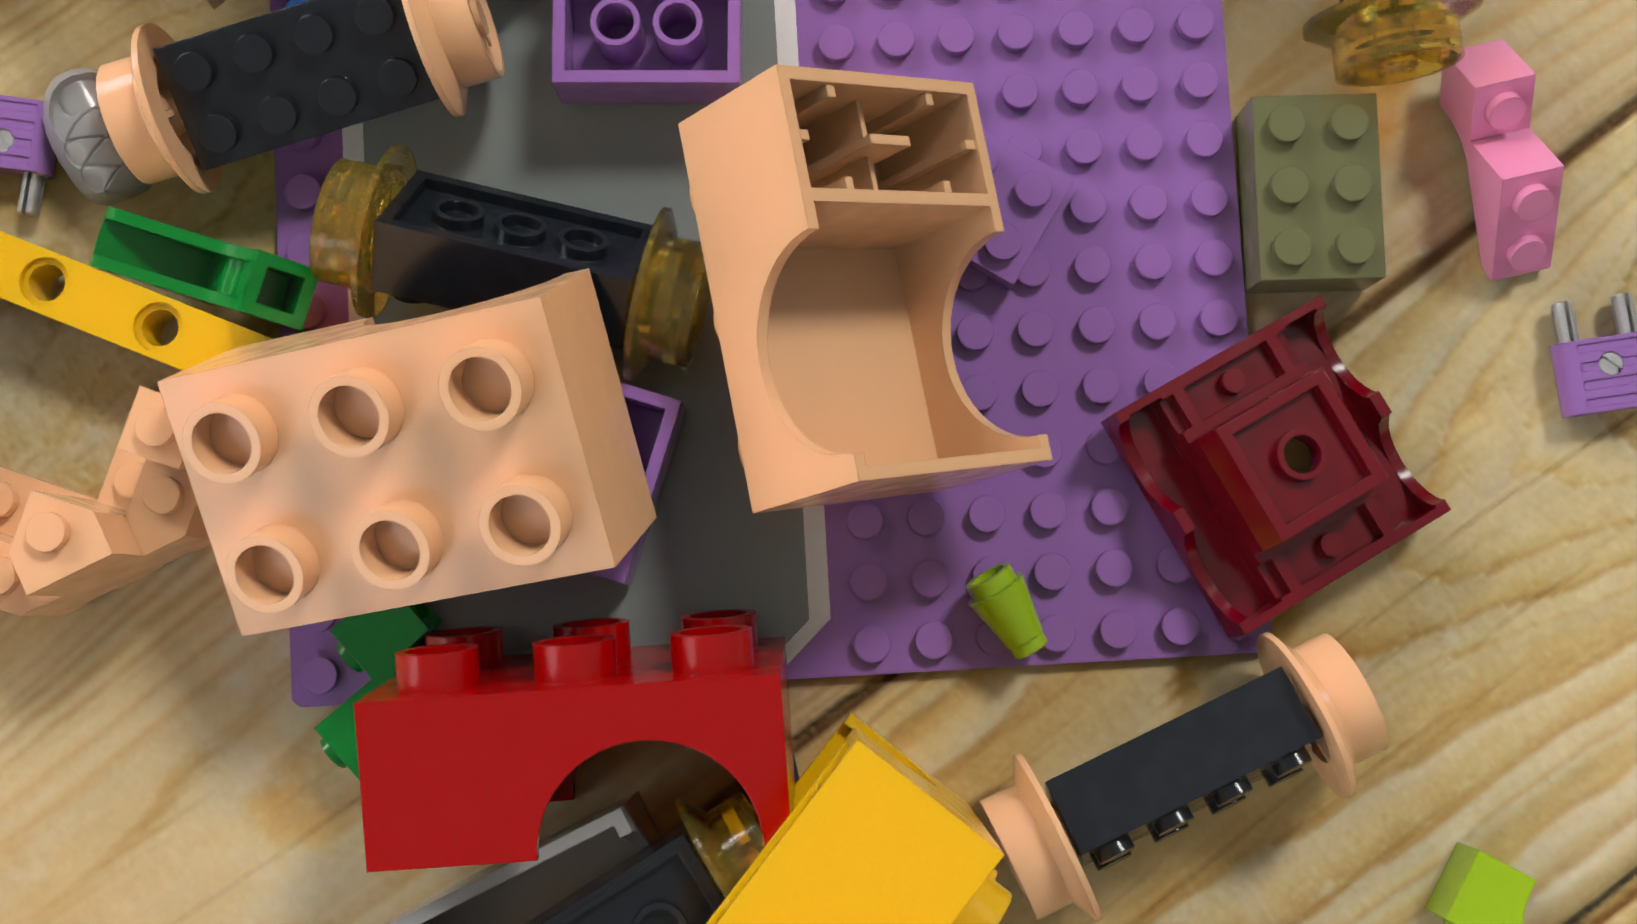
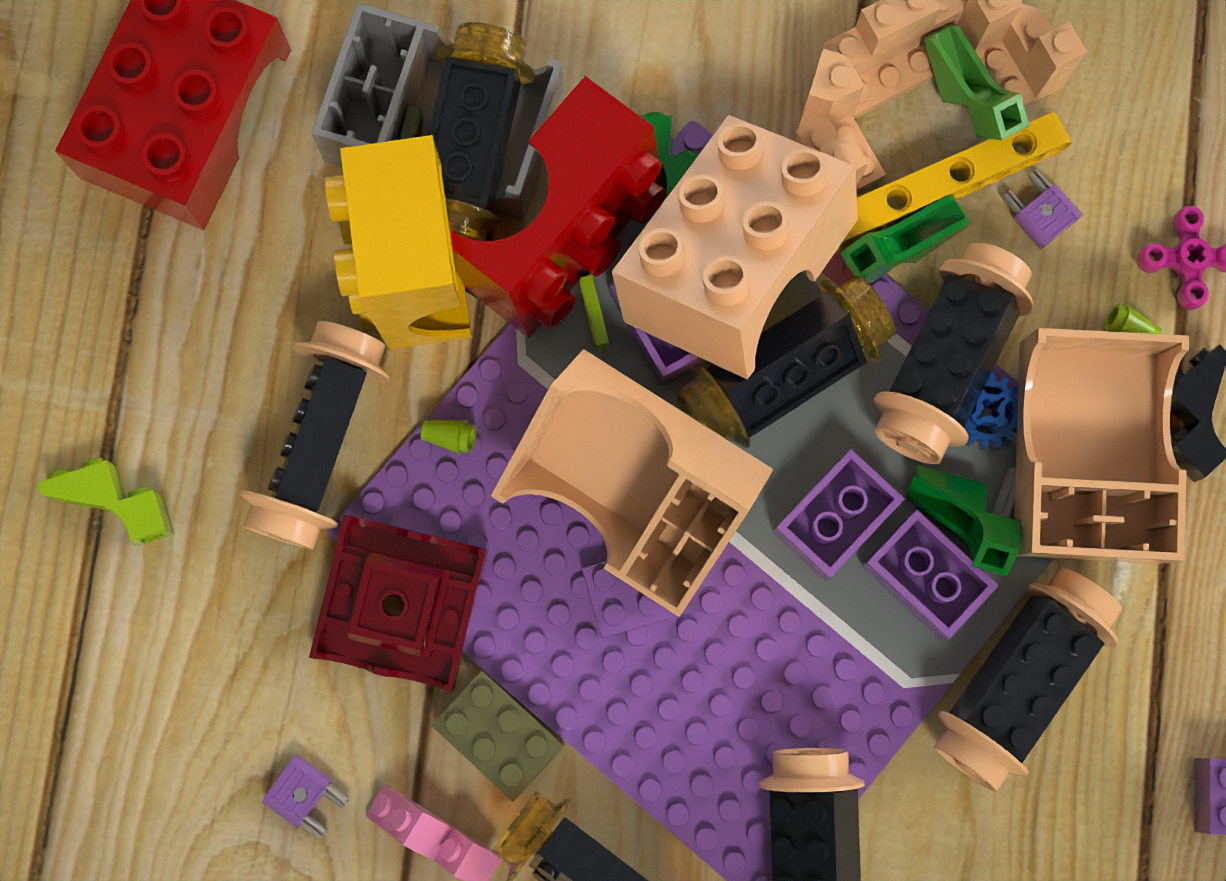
camera: 125 degrees right, 5 degrees down
light grey piece [42,66,153,205] -> none
none -> lime tile [579,275,609,353]

